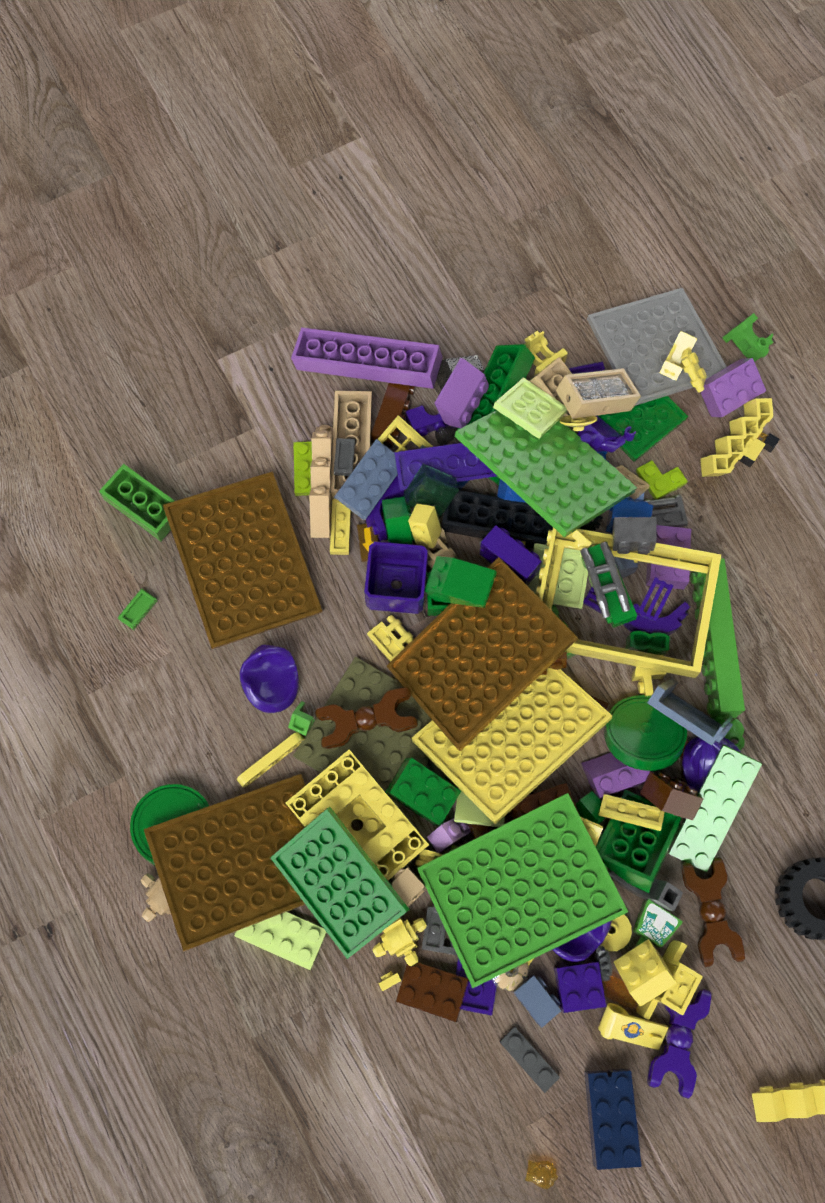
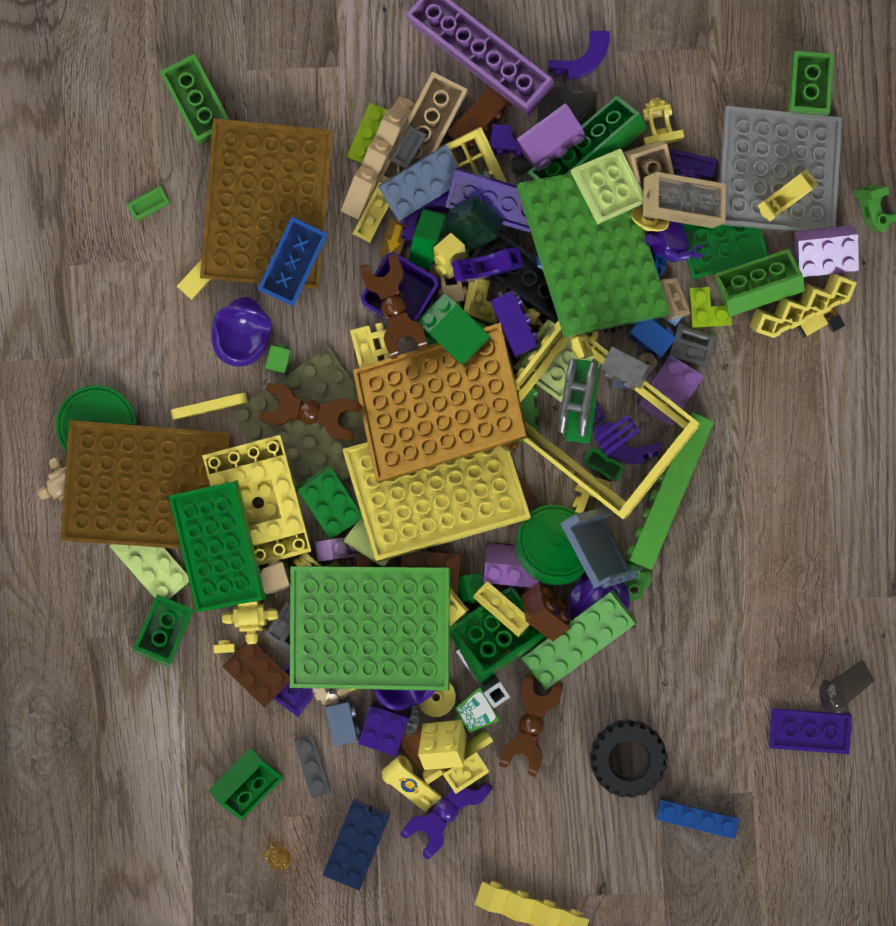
camera: 25 degrees right, 15 degrees up
bright green panel [288,701,315,736] -> none
light yellow plate [681,348,707,392] -> none
none -> green slope [133,594,194,668]
none -> light yellow tile [177,261,211,300]
none -> green slope [209,747,283,821]
none -> blue brick [258,217,328,307]
none -> bright green brick [265,343,292,375]
none -> reddish brown piece [360,254,427,360]
none -> dark purple arch [451,247,524,283]
none -> light yellow plate [464,279,498,325]
none -> dark purple arch [548,30,610,81]
none -> bright green brick [714,249,805,317]
none -> bright green brick [787,51,834,116]

